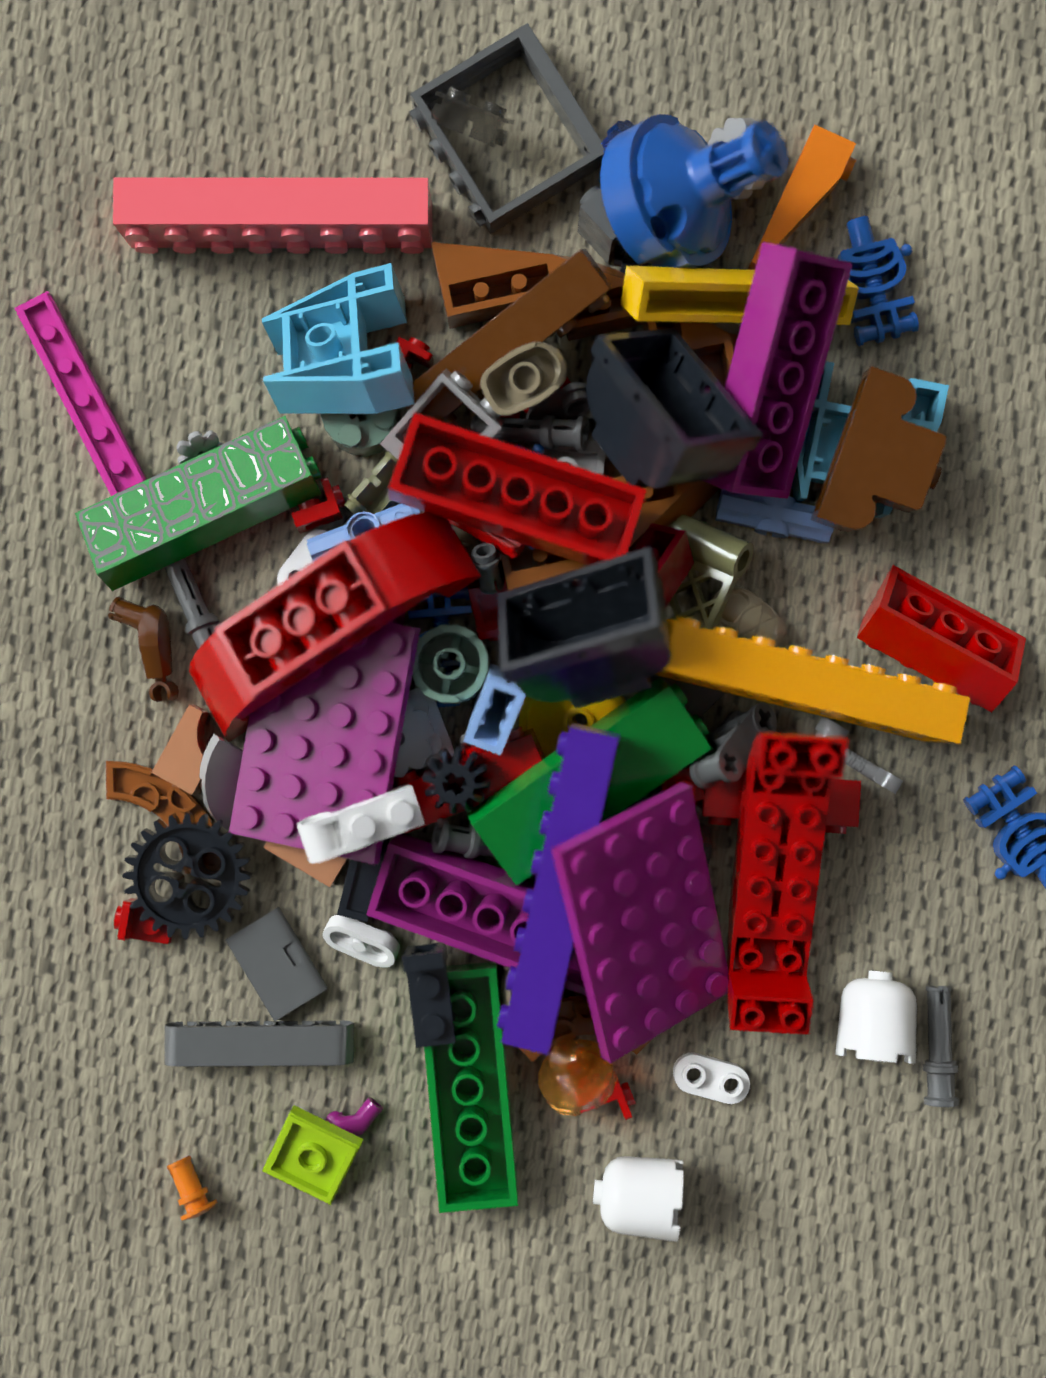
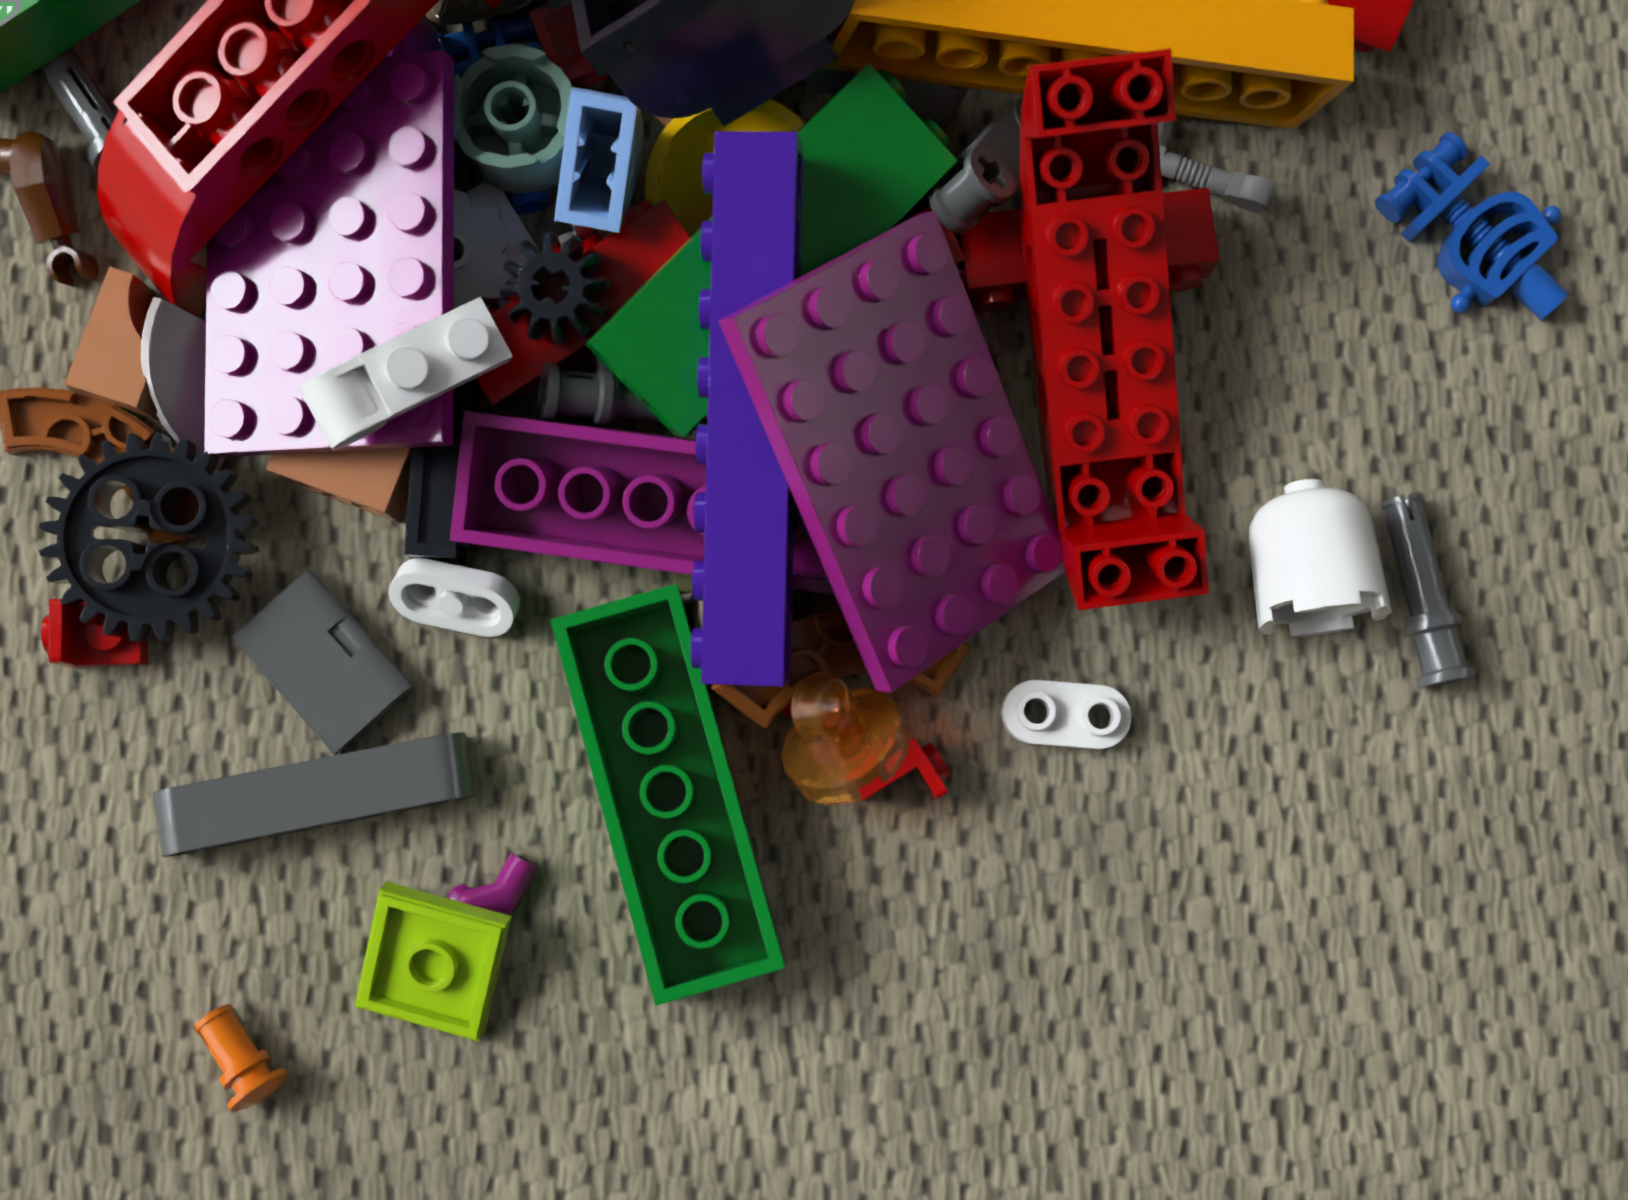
camera: 10 degrees left, 5 degrees down
black bracket [402,942,456,1048] -> none
white cylinder [593,1156,683,1242] -> none

